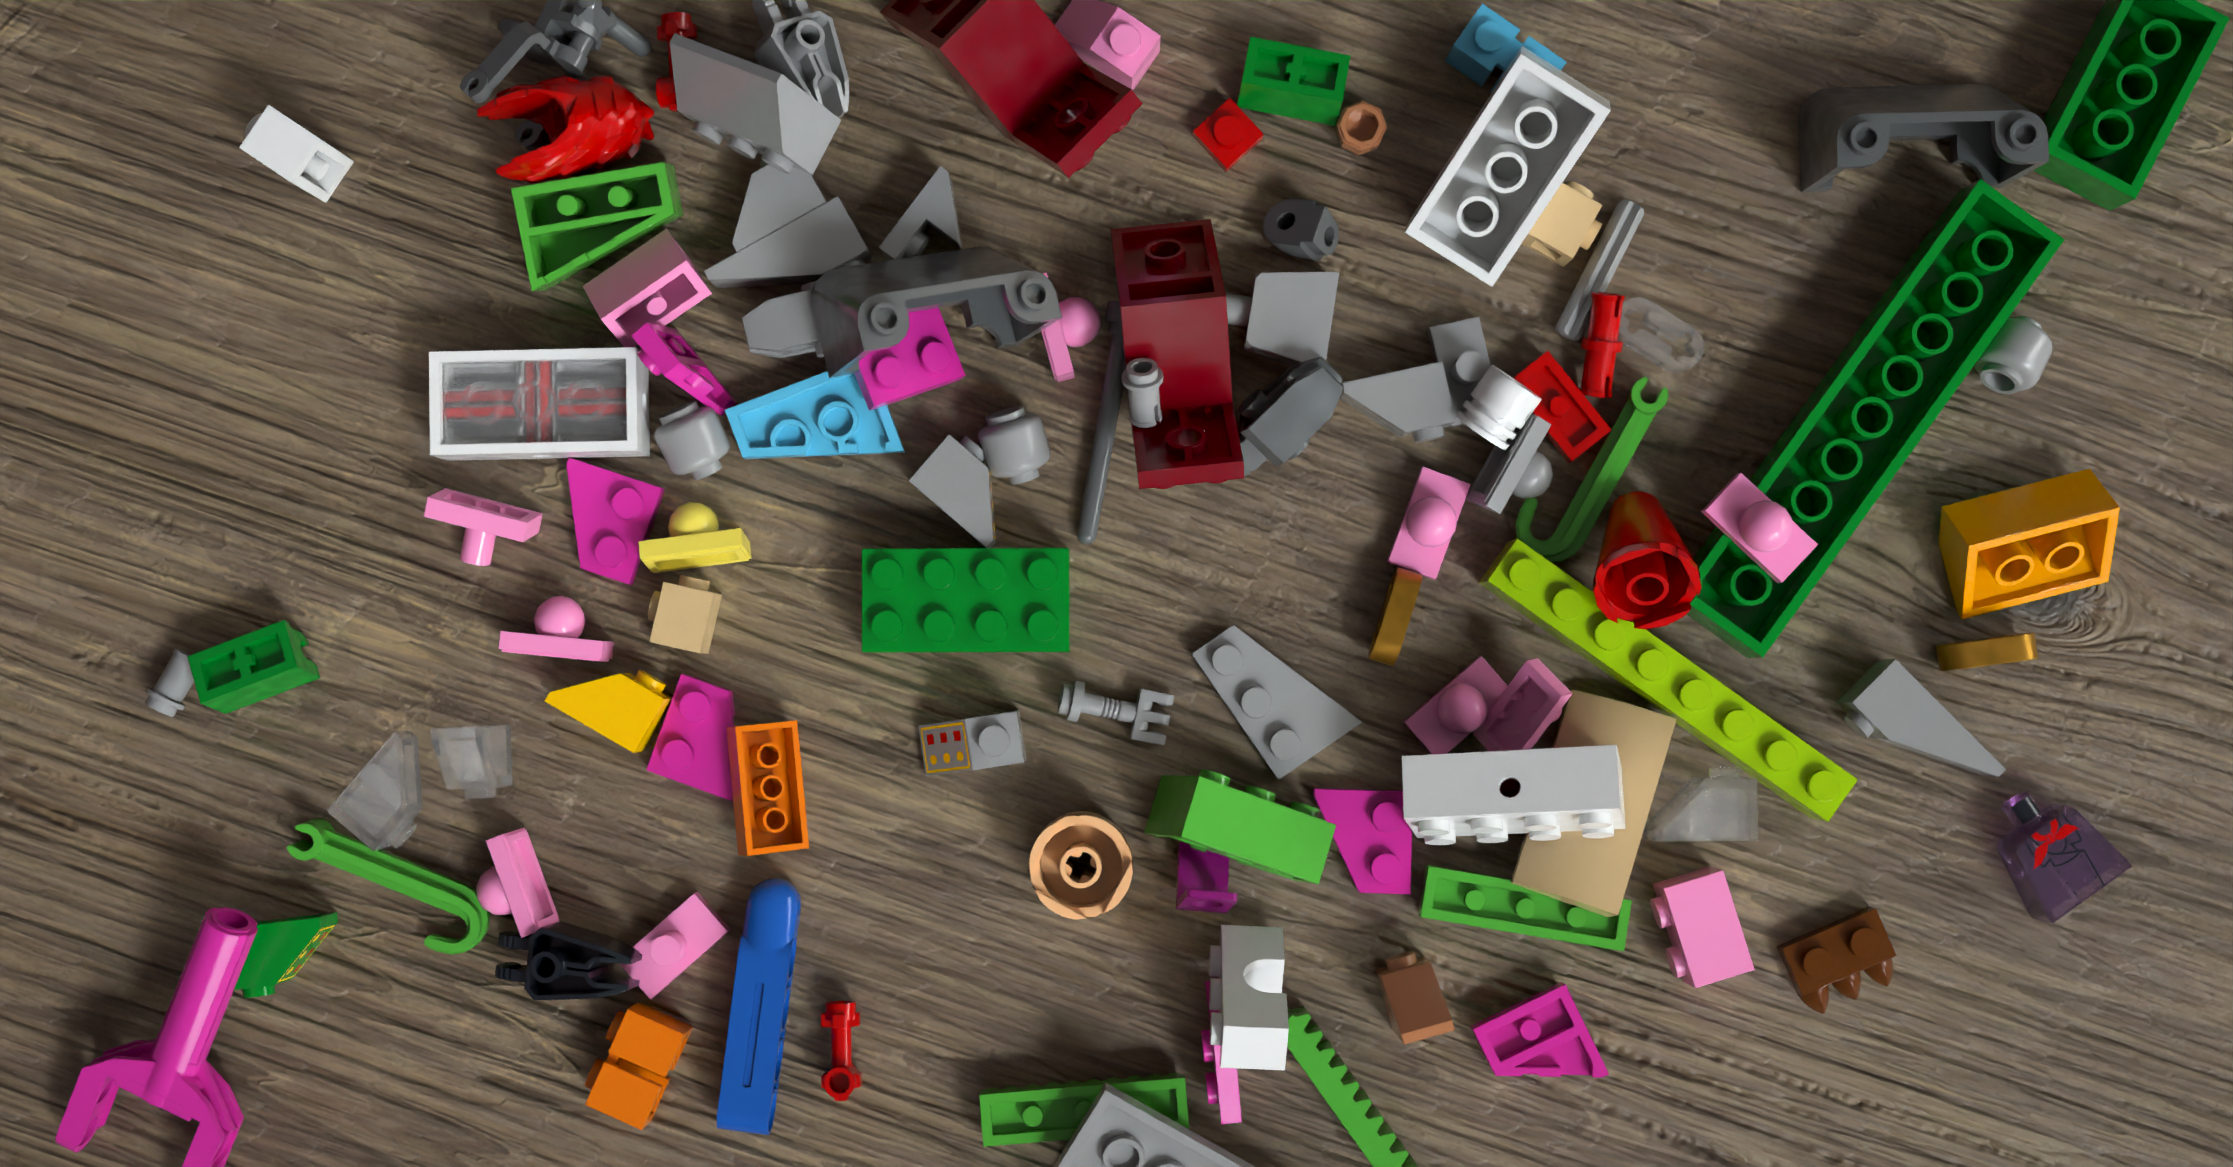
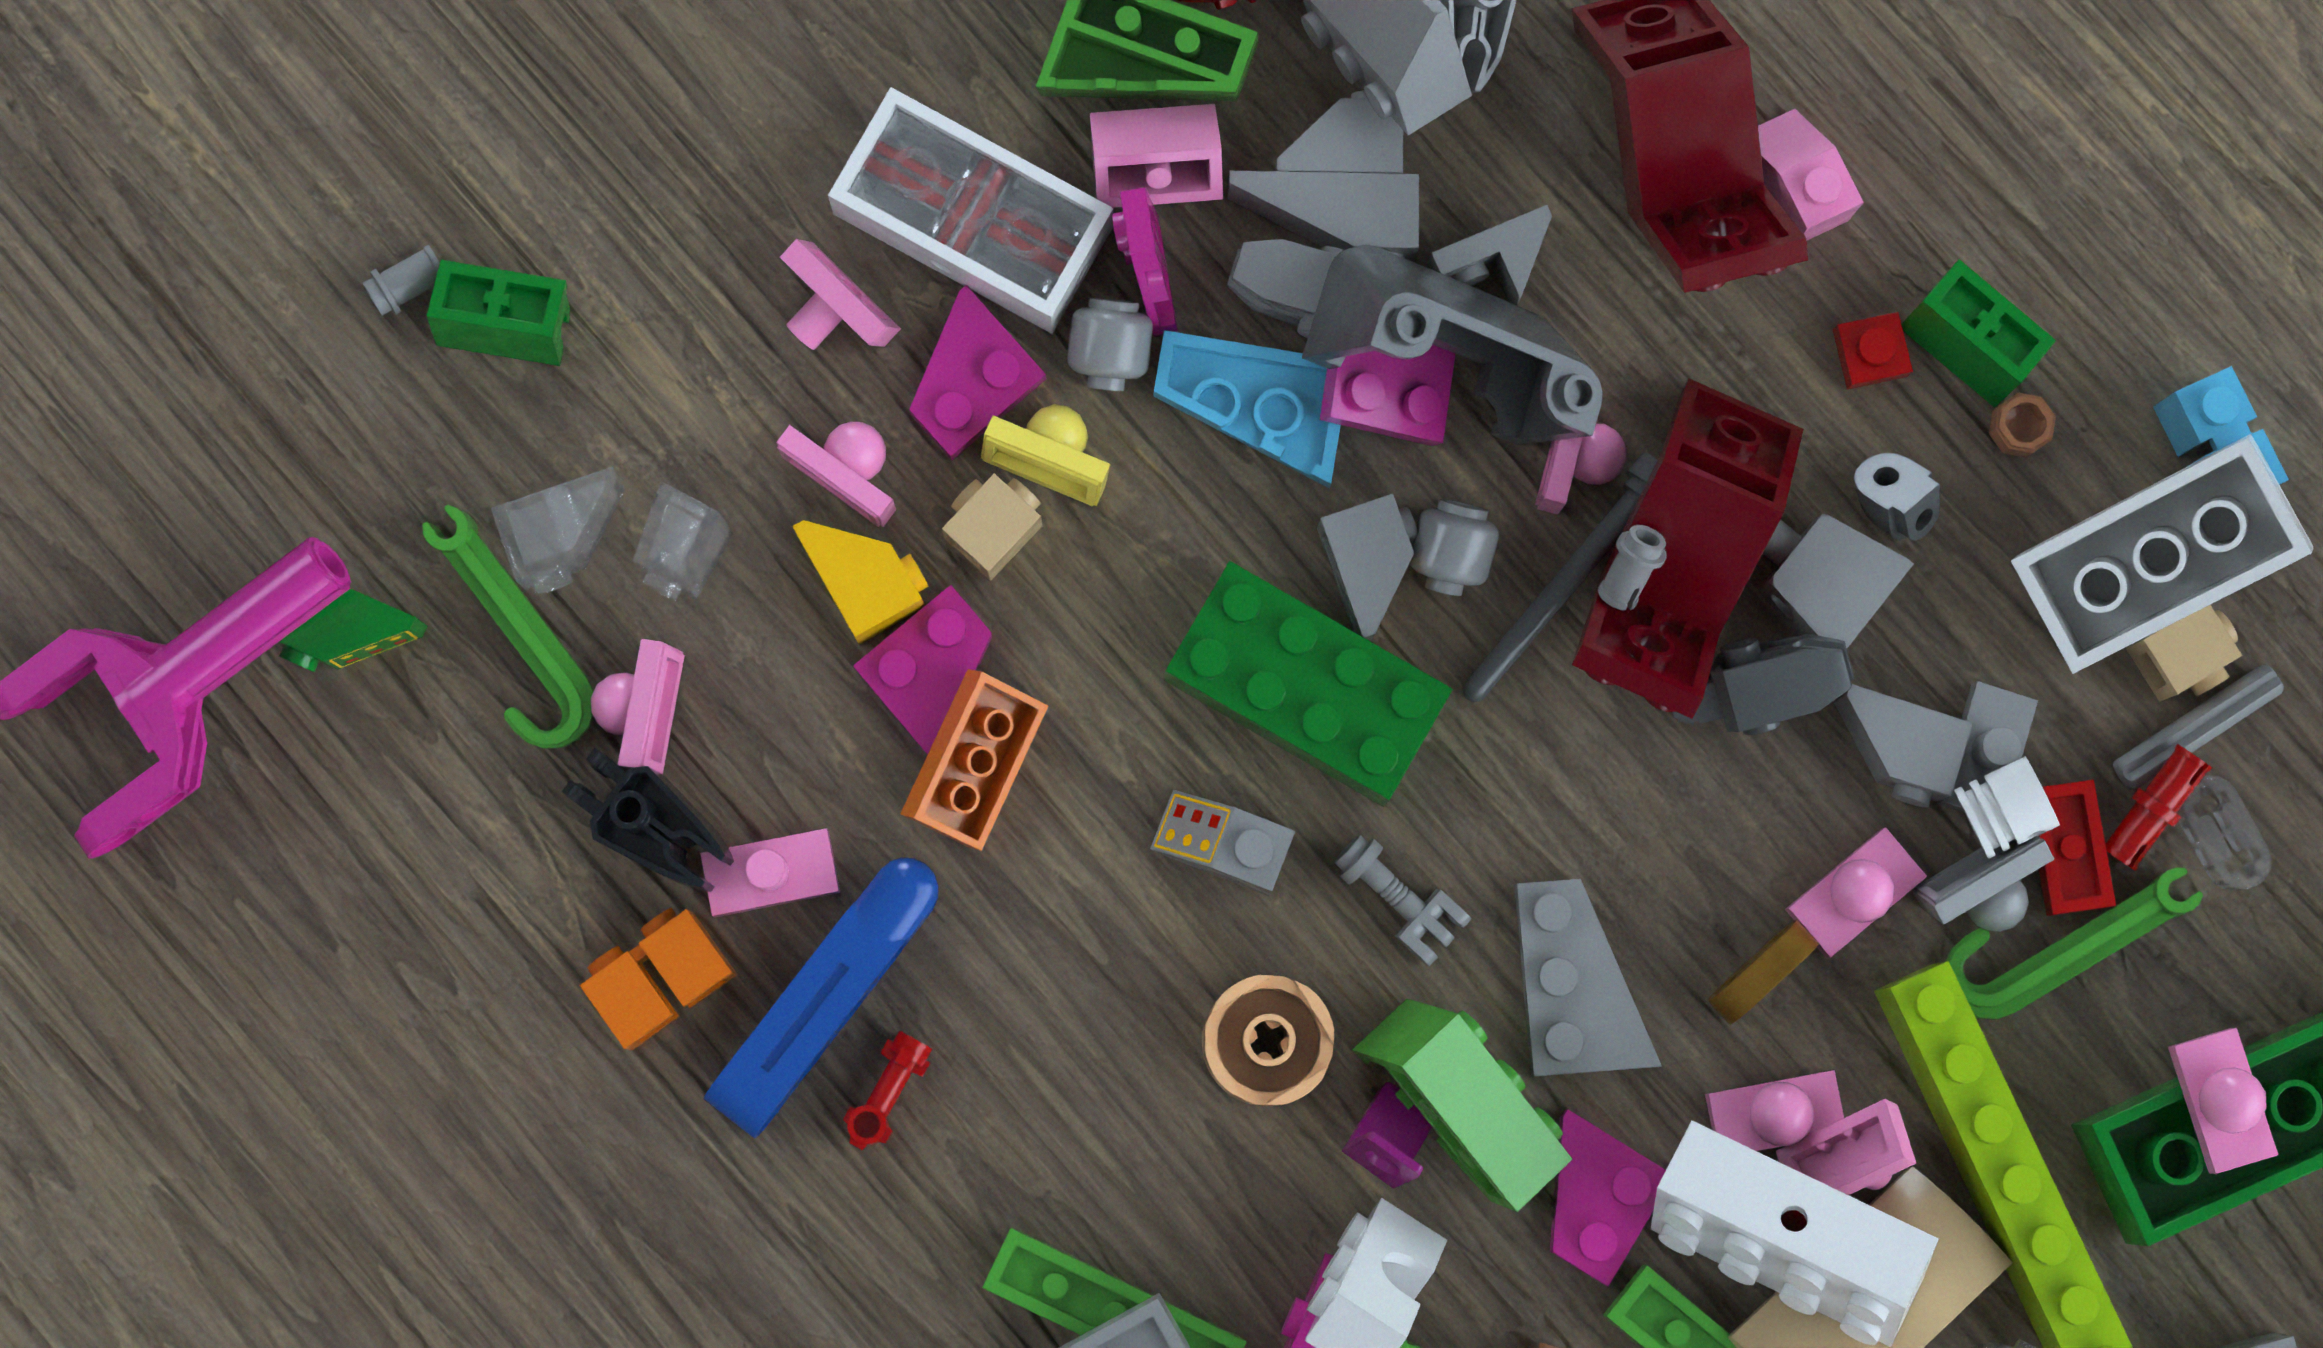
camera: 20 degrees right, 5 degrees down
red cone [1593,491,1702,629] -> none

